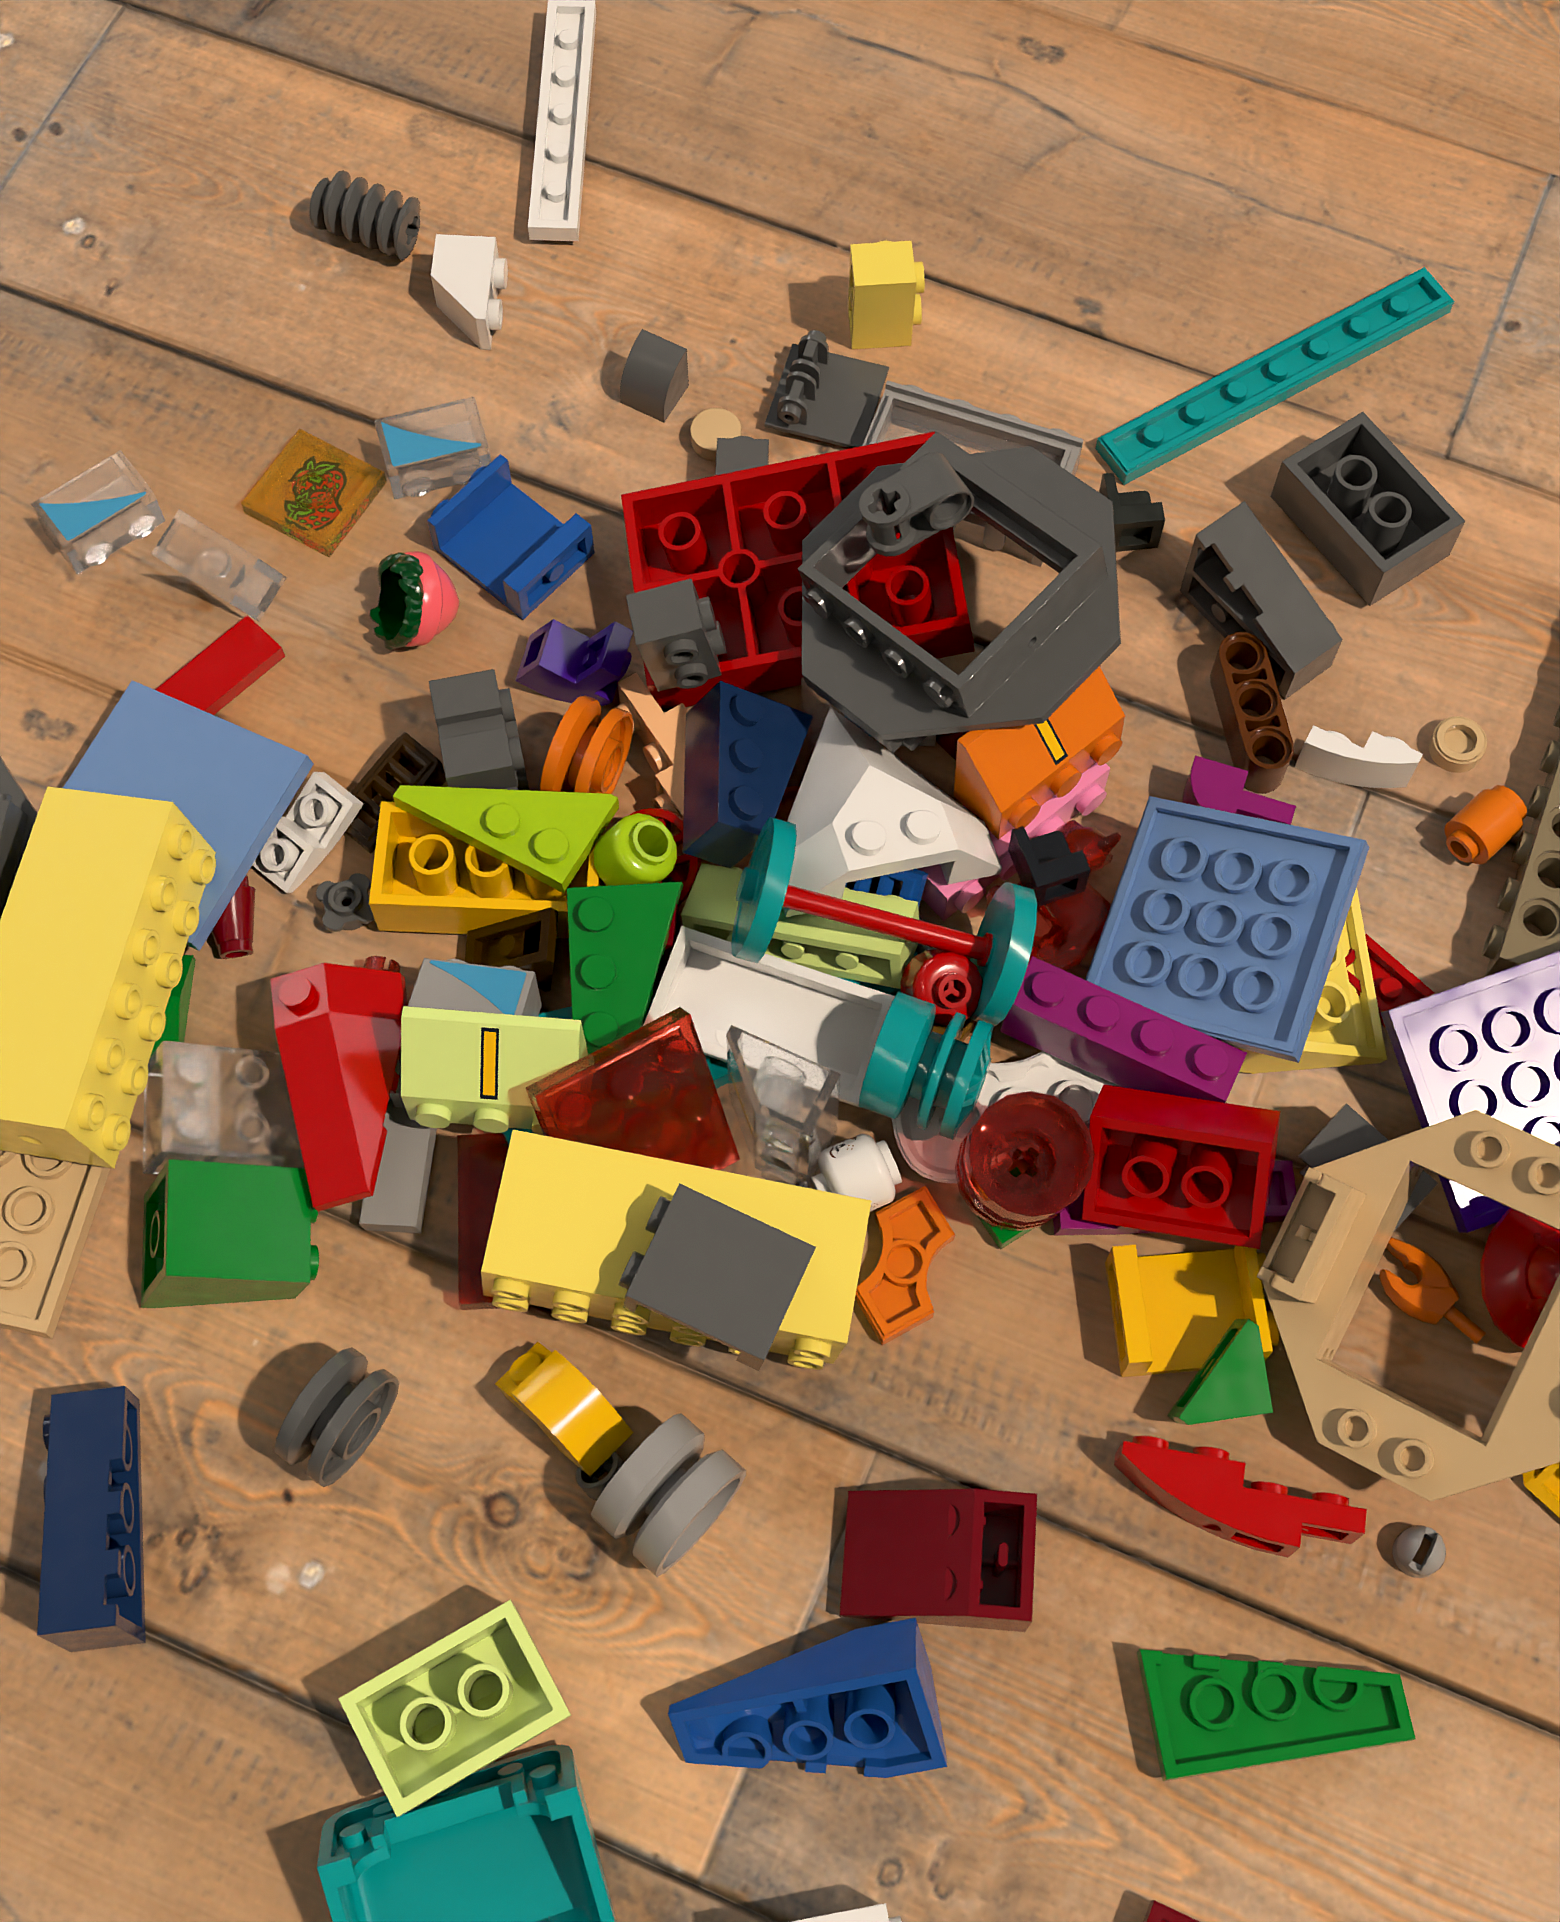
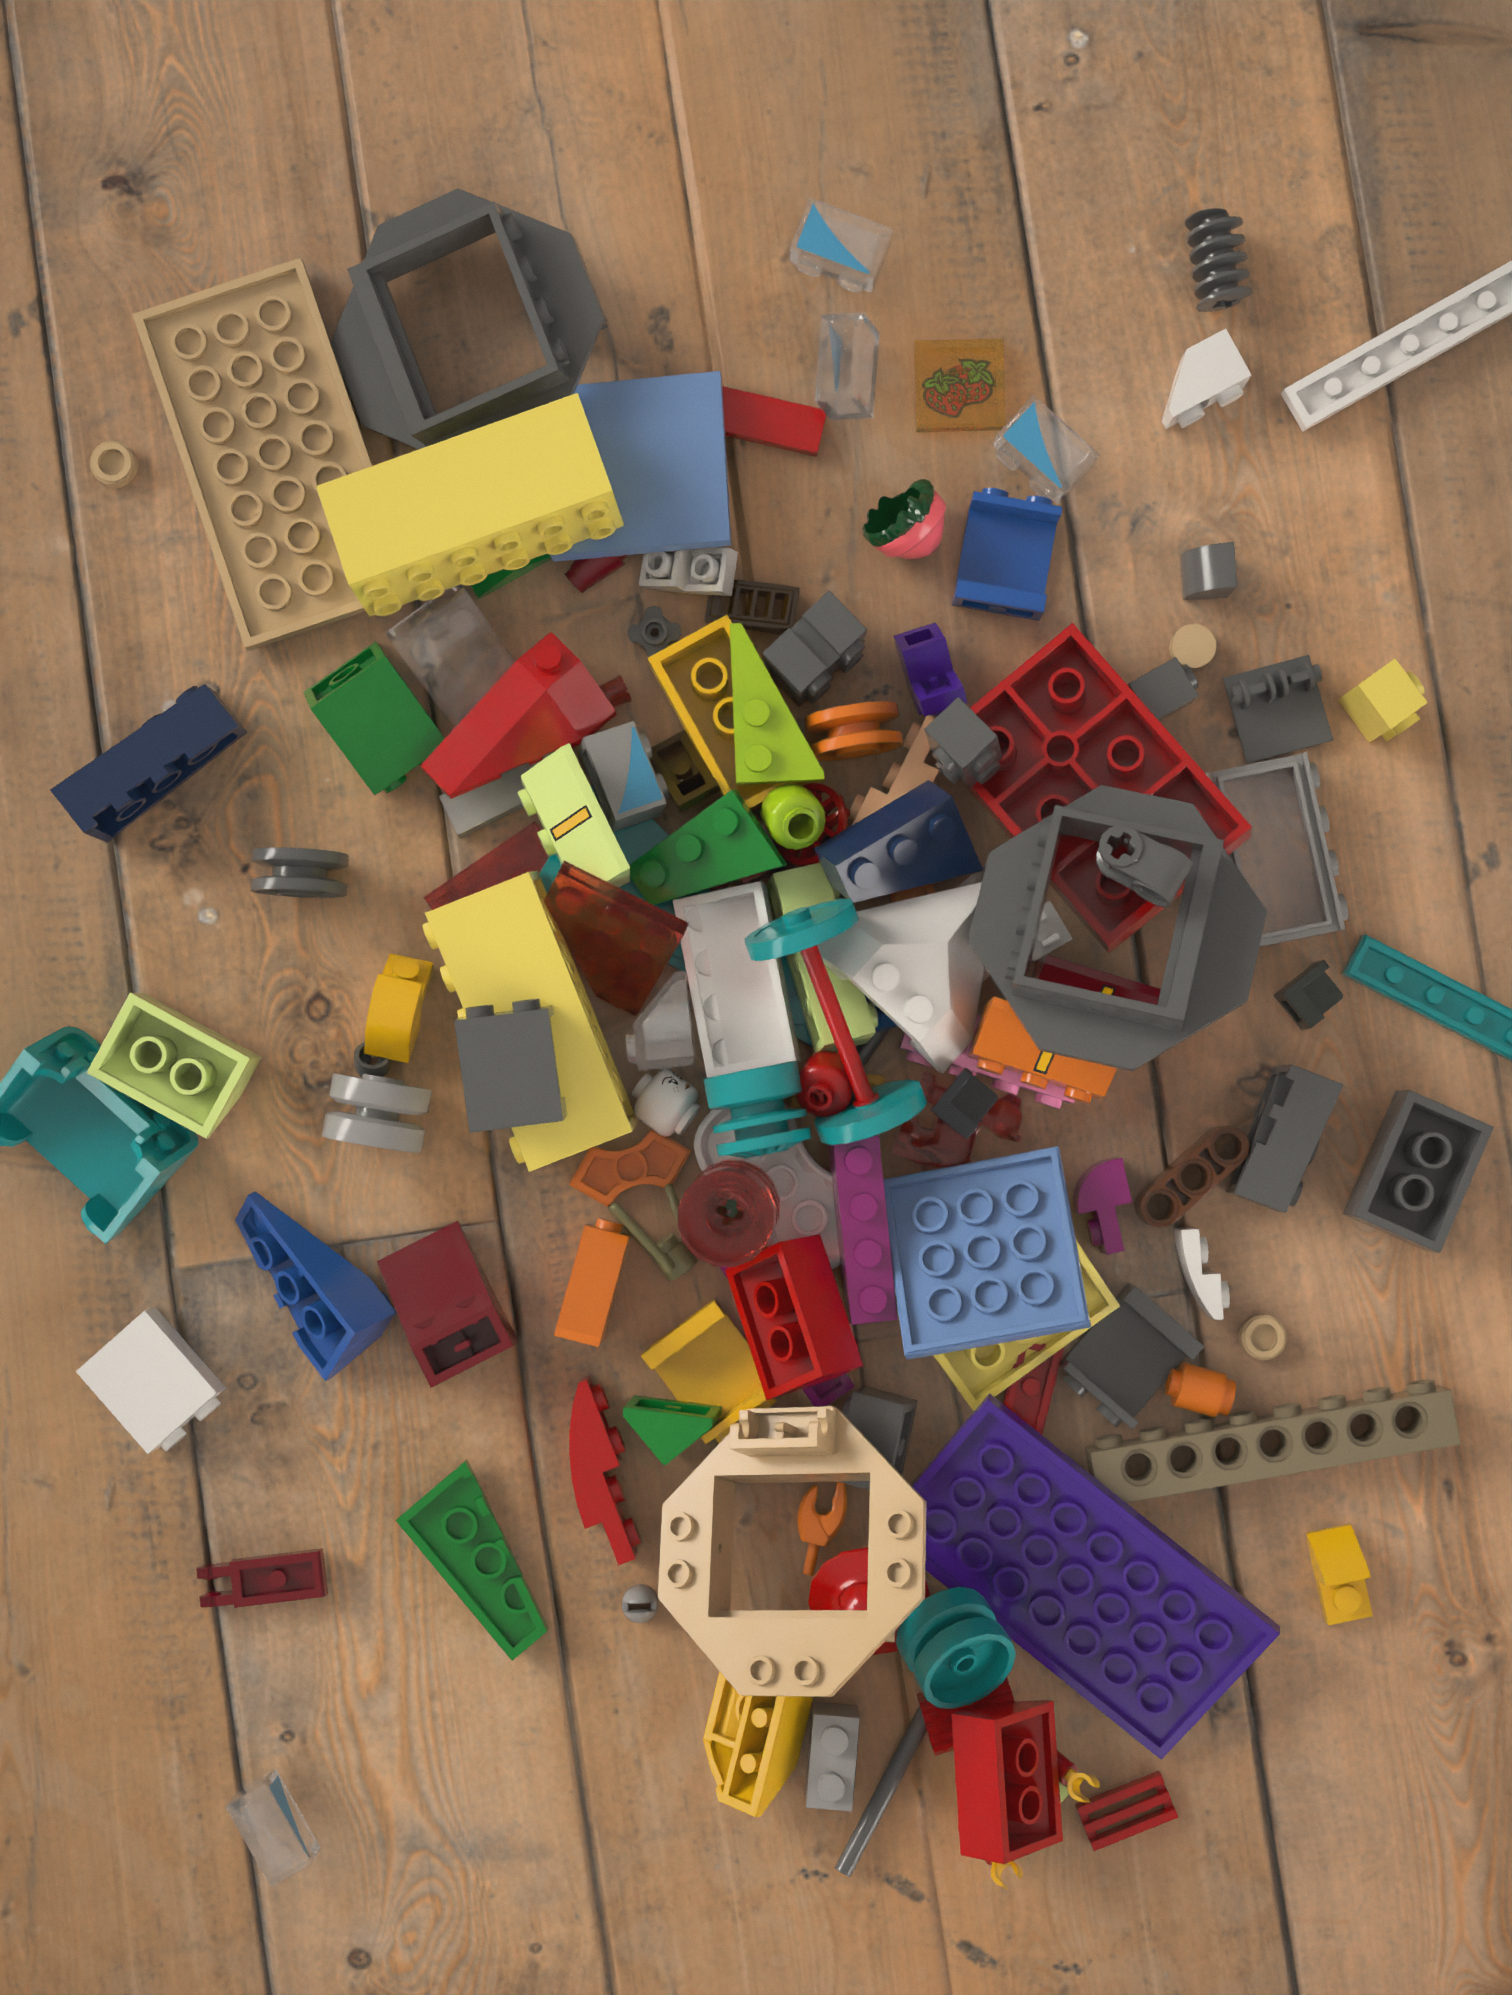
camera: 60 degrees right, 20 degrees up
none -> orange slope [554,1218,631,1347]
none -> olive plant [609,1183,699,1281]
none -> dark grey panel [1060,1283,1204,1429]

